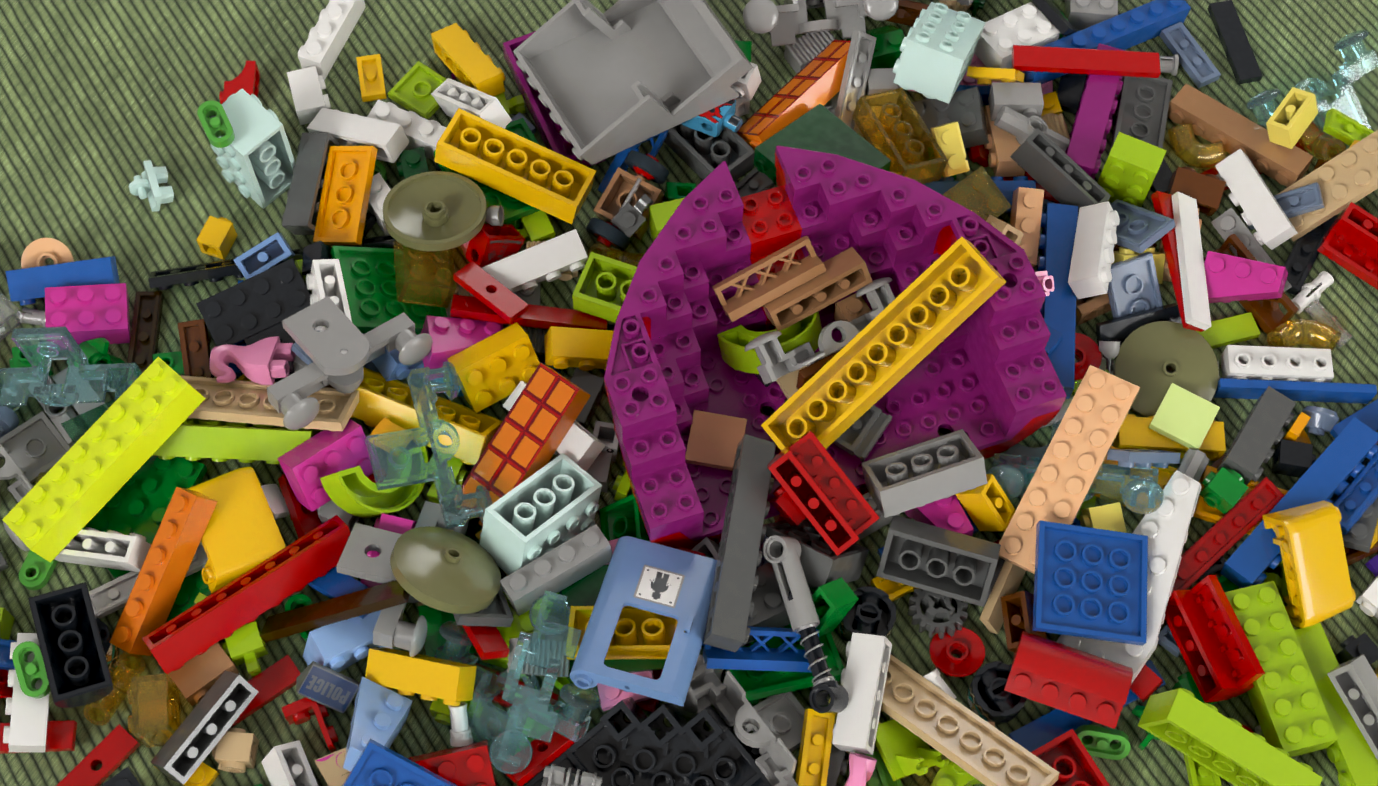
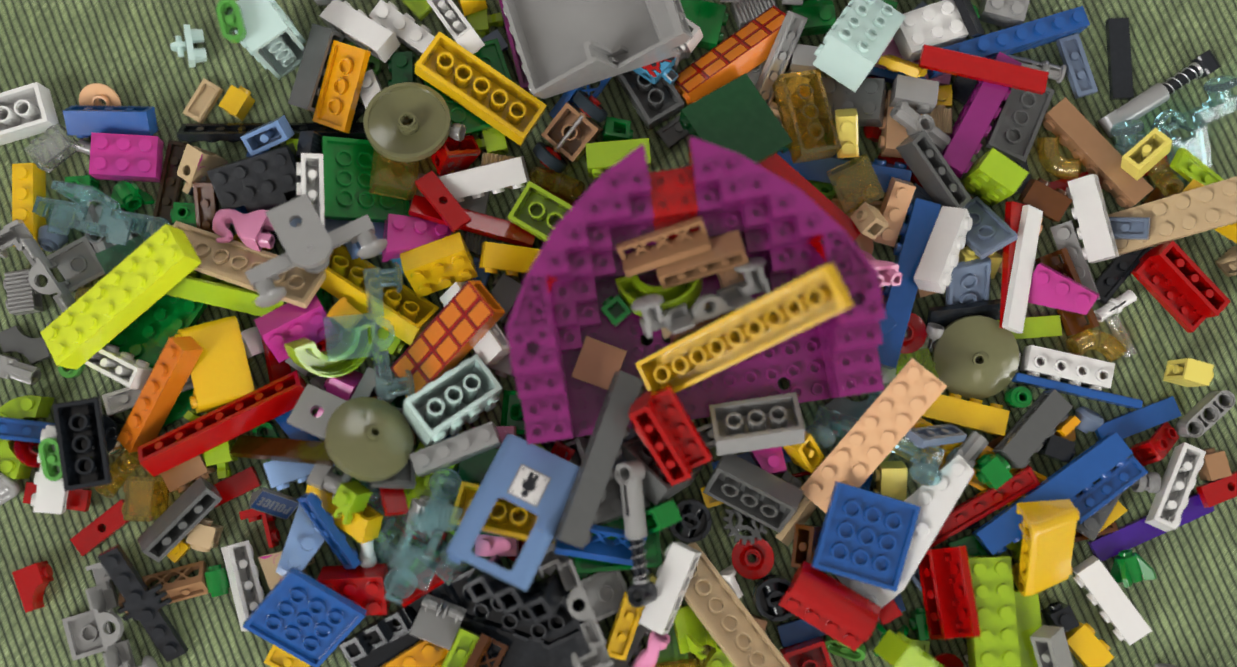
camera: 15 degrees right, 20 degrees up
dark grey plate [611,194,653,239] -> none
dark grey plate [832,405,893,462] -> none
yellowish green tile [1148,383,1220,450] -> none
none -> tan torso [177,143,228,196]
none -> tan tile [182,78,224,124]
none -> blue plate [297,492,361,569]
none -> lime brick [332,481,373,525]
none -> green brick [601,295,632,328]
none -> green brick [696,0,729,50]
none -> green brick [1004,387,1032,408]
none -> piece [1098,49,1221,138]

